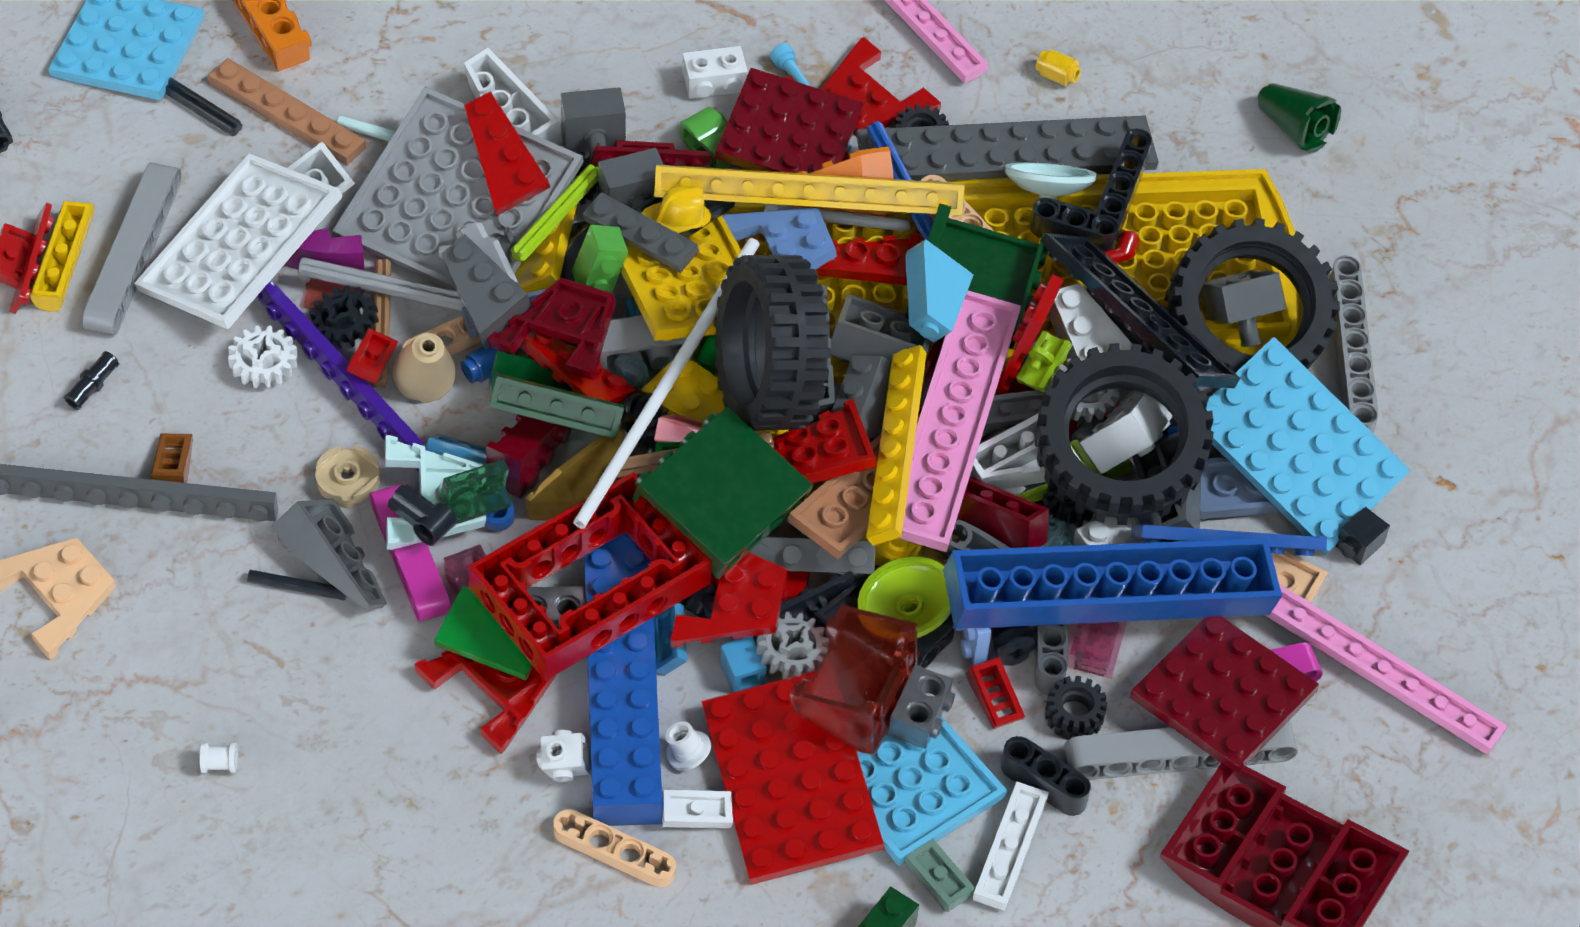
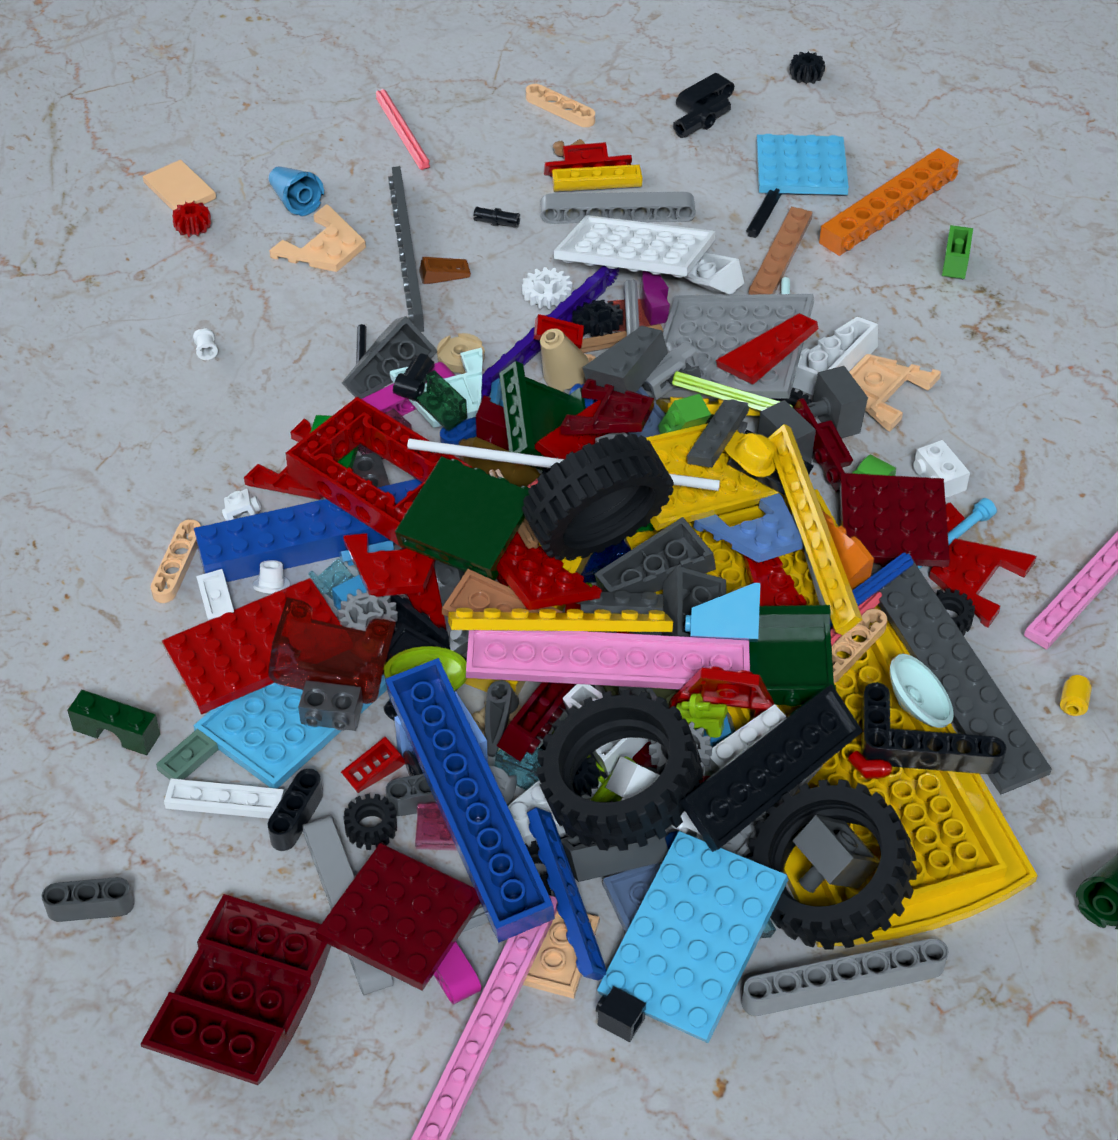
camera: 80 degrees right, 5 degrees down
none -> clear light blue bracket [308,558,354,600]
none -> light nougat wing [849,354,941,432]

